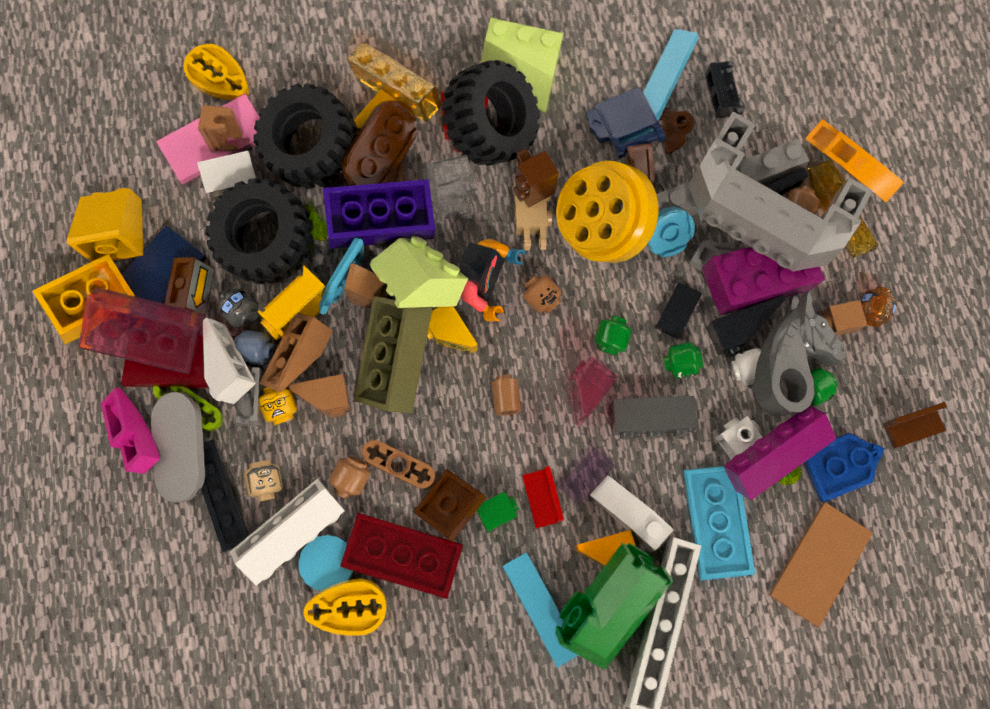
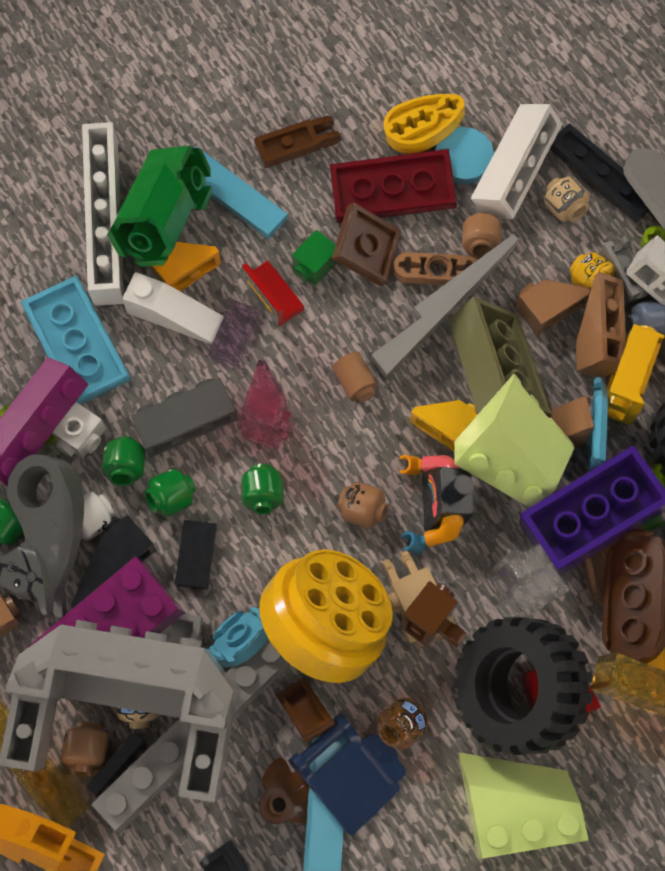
camera: 160 degrees right, 5 degrees down
none -> green head [102,436,146,486]
none -> reddish brown hinge [254,115,342,169]
none -> light grey slope [371,233,519,380]
none -> clear orange head [377,698,428,750]

